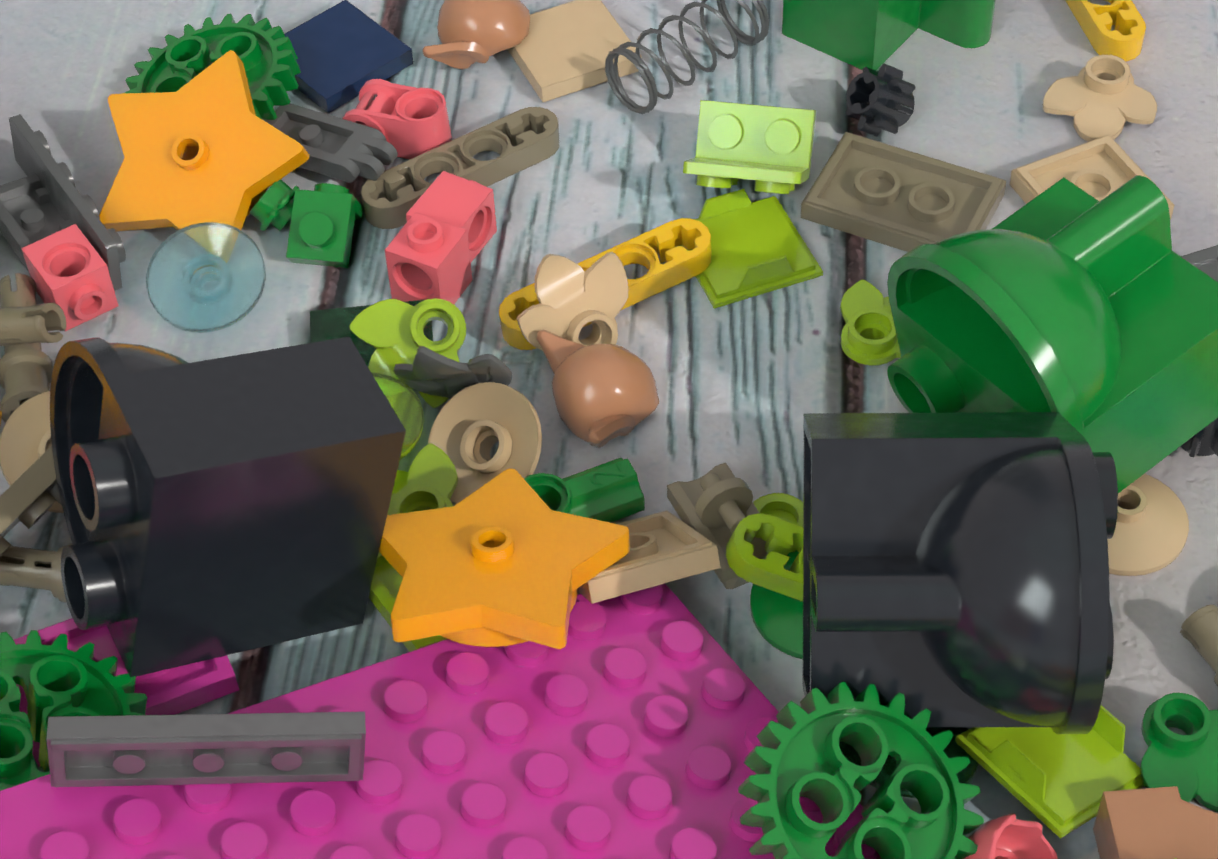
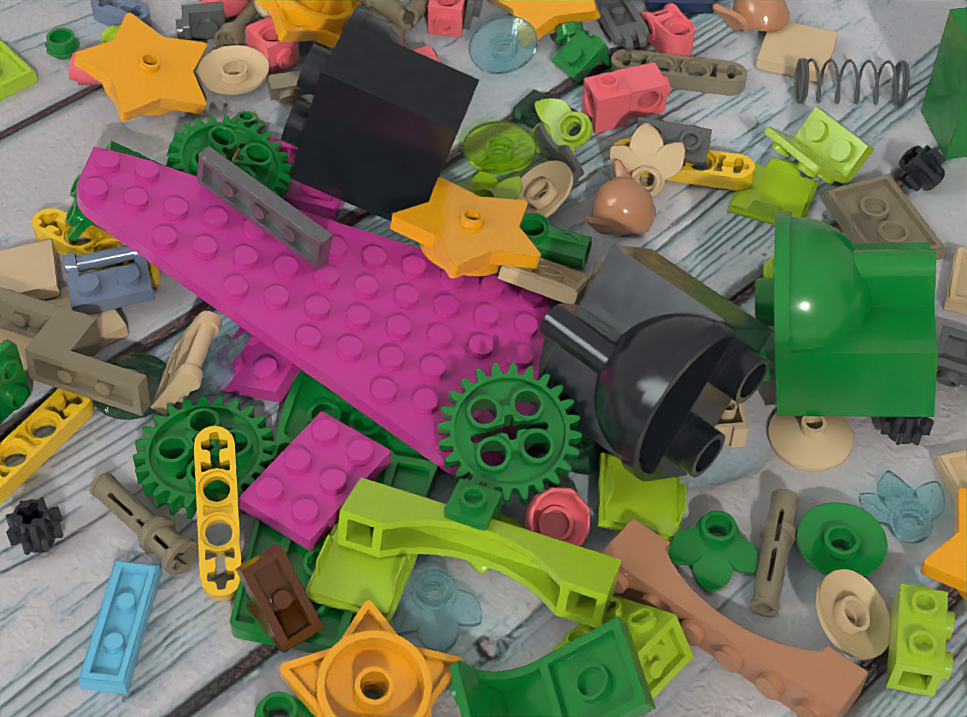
camera: 40 degrees right, 0 degrees up
none -> dark grey bracket [636,117,712,165]

